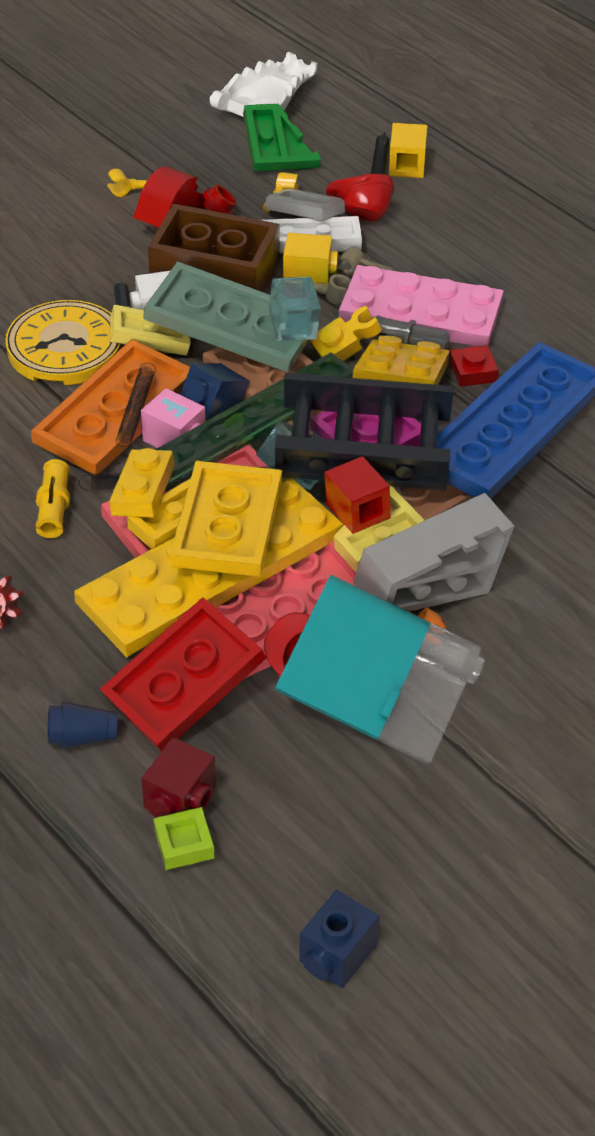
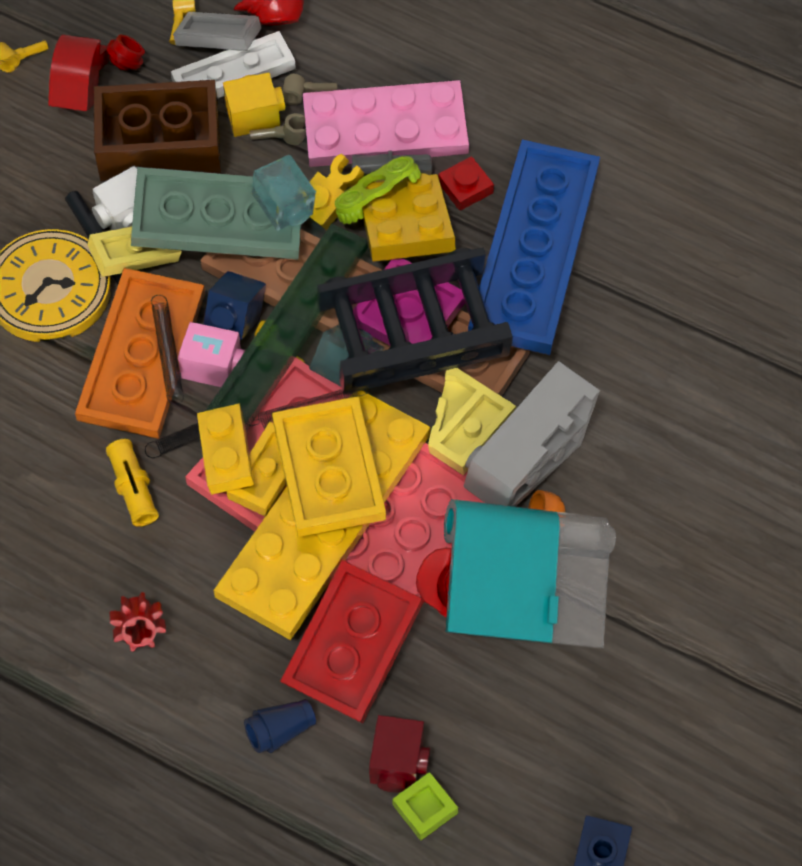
camera: 20 degrees left, 15 degrees up
red brick [324,456,391,534] -> none
none -> lime piece [335,156,422,224]

